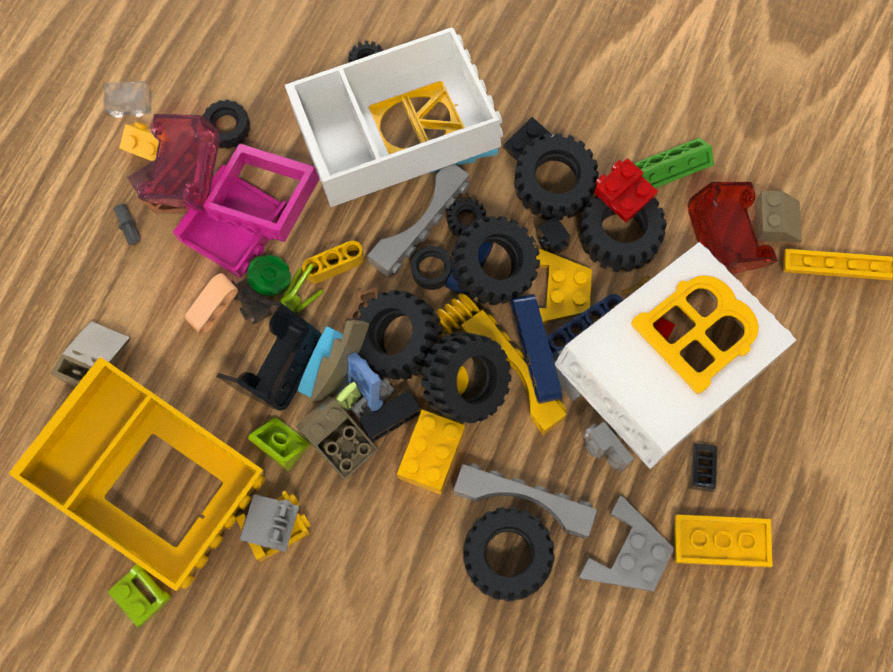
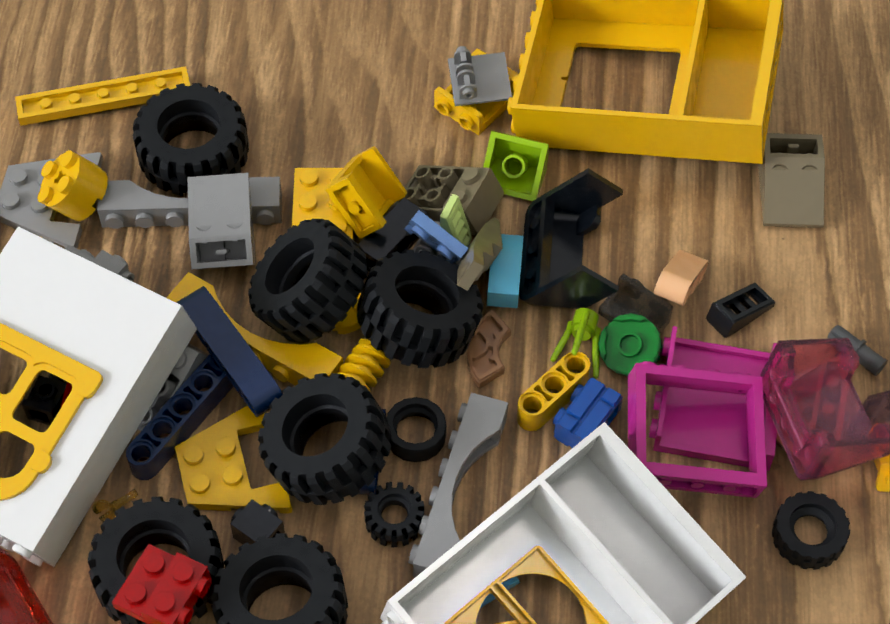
camera: 155 degrees right, 15 degrees down
none -> yellow plate [15,66,190,126]
none -> yellow brick [37,150,108,221]
none -> light grey slope [187,173,256,270]
none -> yellow panel [325,146,407,239]
none -> blue brick [553,378,623,448]
none -> black slope [706,283,776,338]

